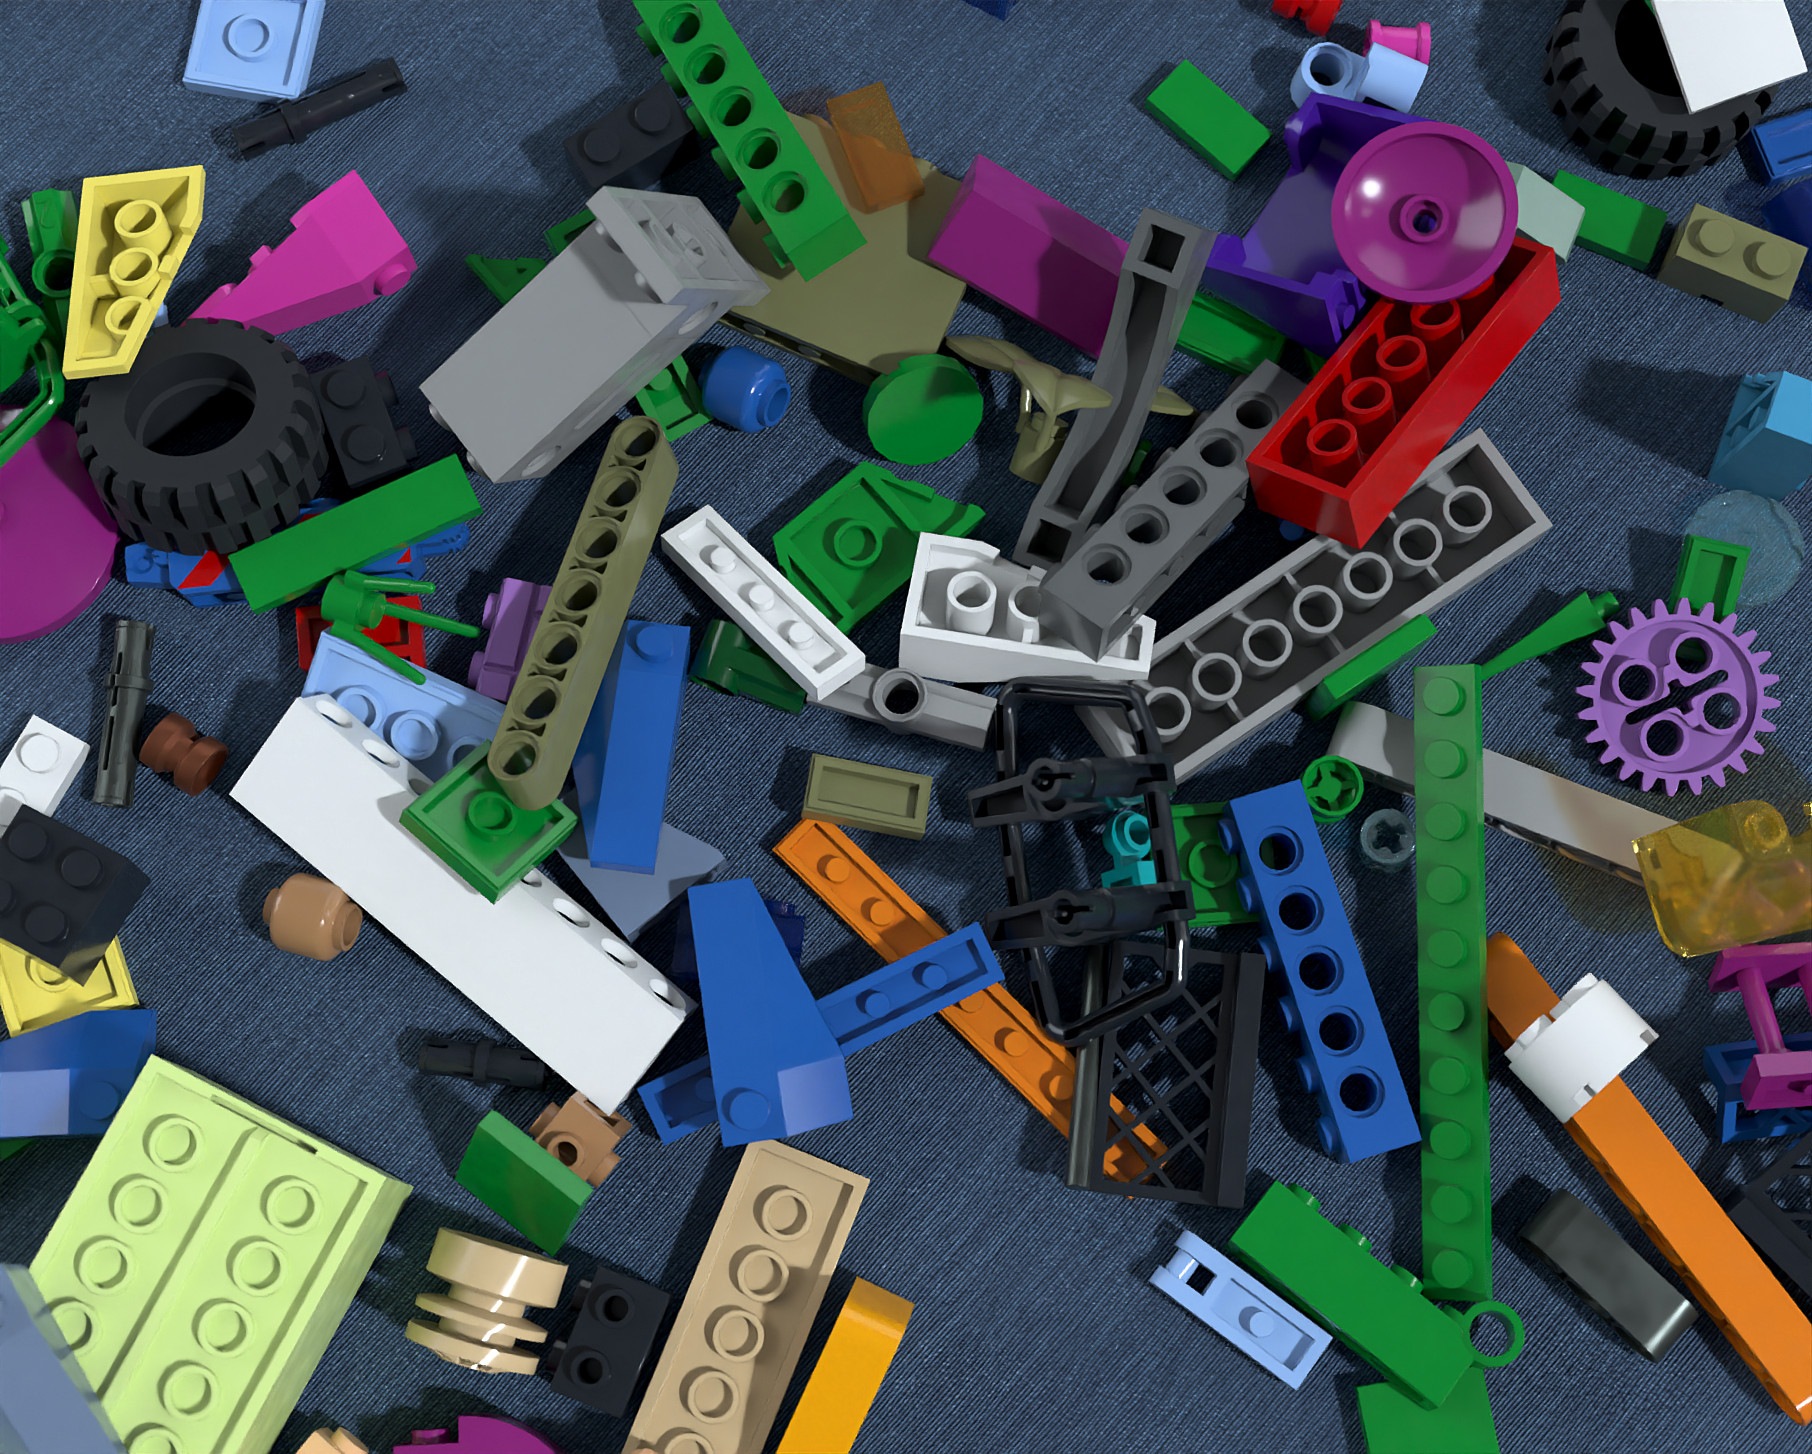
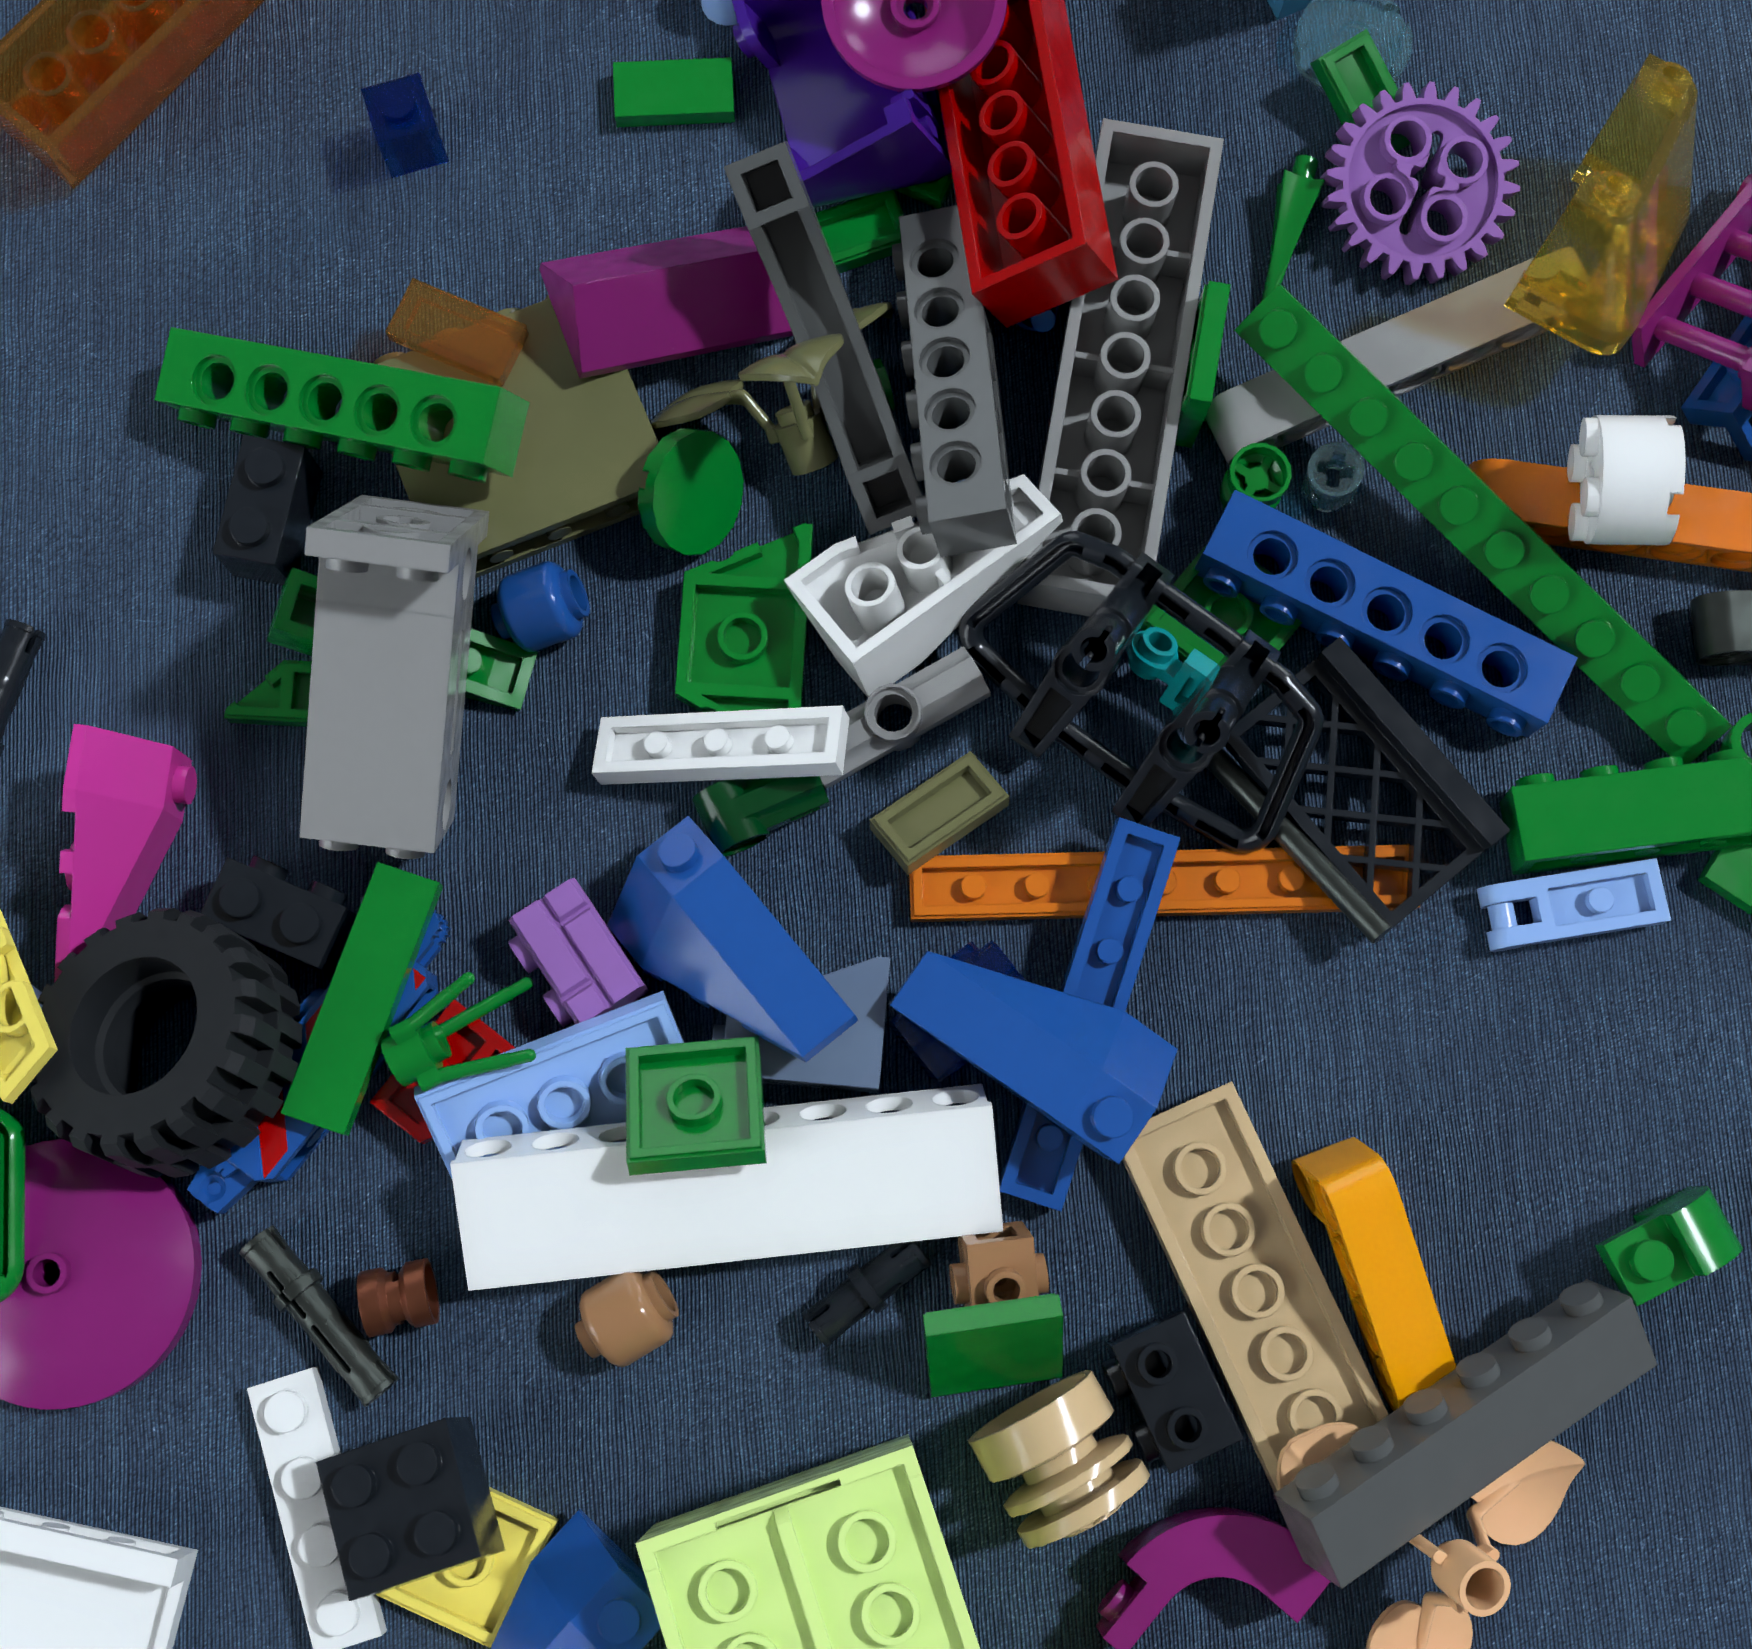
camera: 45 degrees left, 0 degrees up
olive beam [487,416,679,811] -> none

